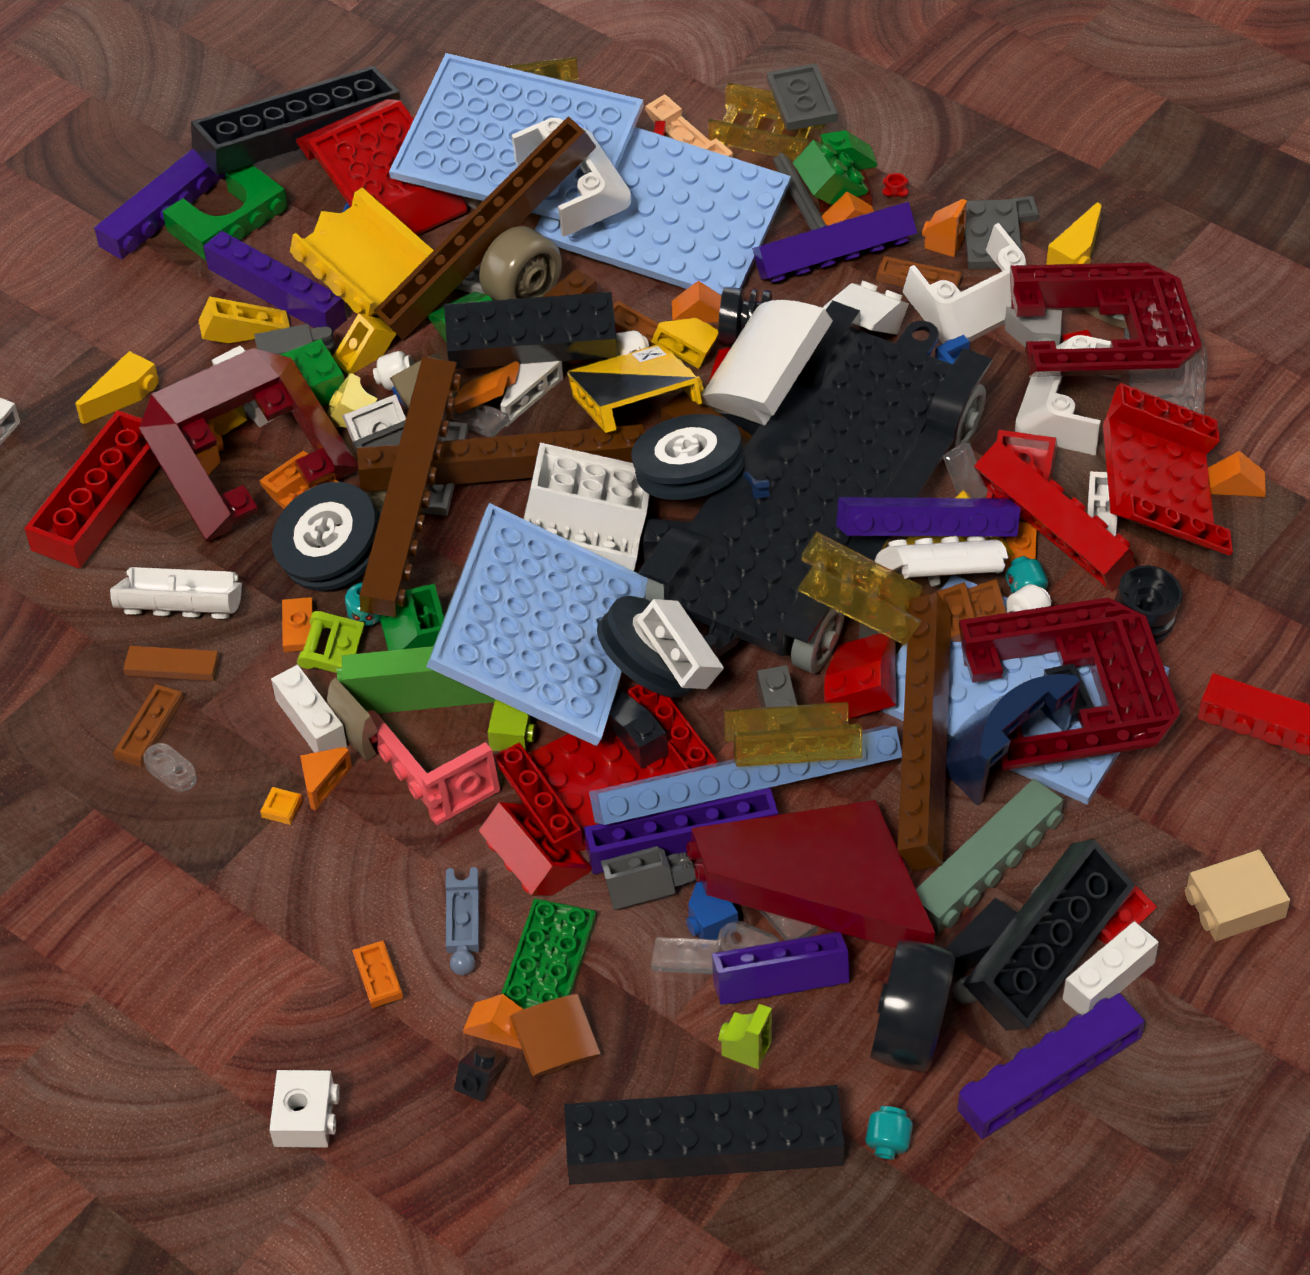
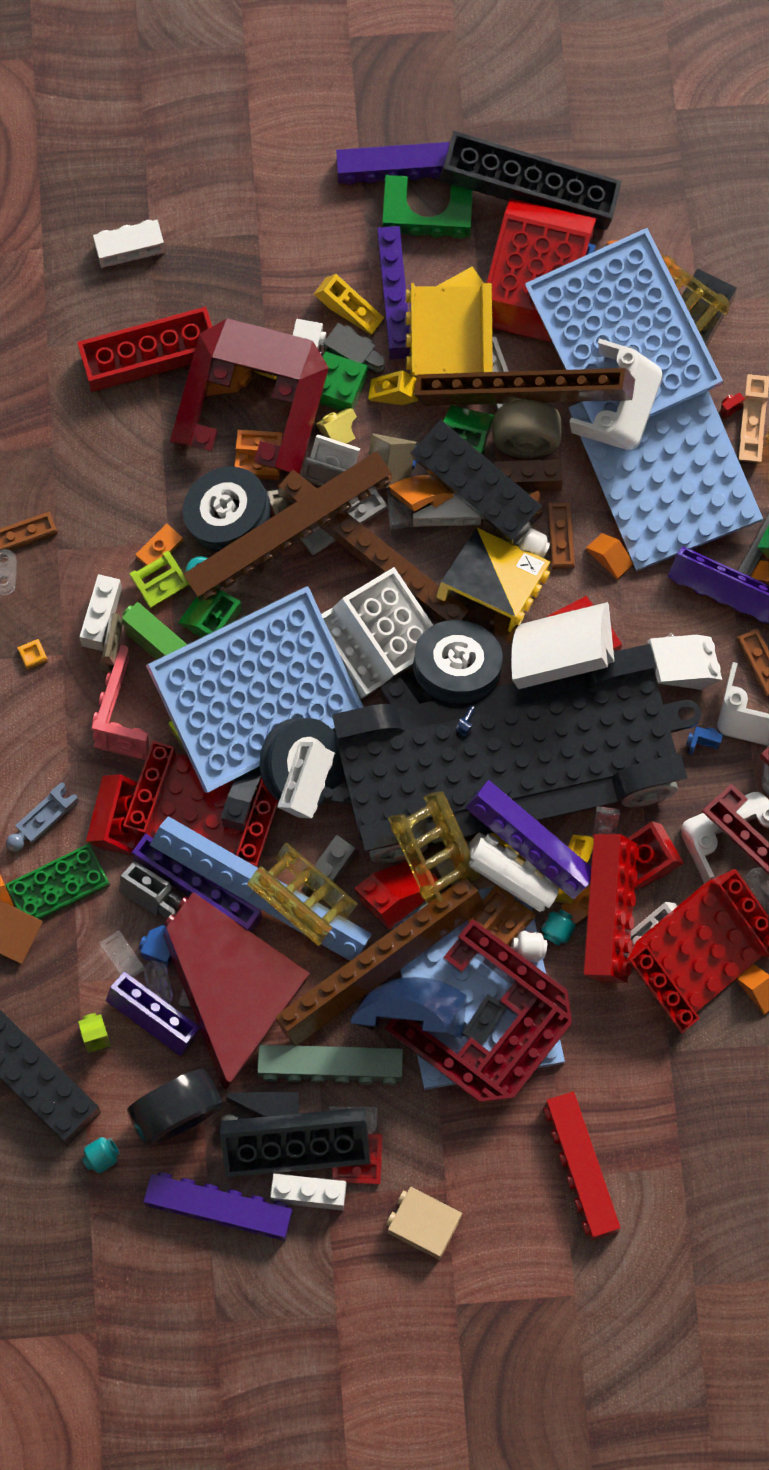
camera: 45 degrees right, 20 degrees up
yellow slope [75,351,159,424] -> none
white container [110,567,242,619] -> none
dark orange tile [123,646,219,681] -> none
orange slope [300,747,352,811] -> none
white head [373,351,414,391] -> none
yellow slope [651,318,718,369] -> none
black wheel [718,287,772,345] -> none
black wheel [1115,565,1183,644] -> none

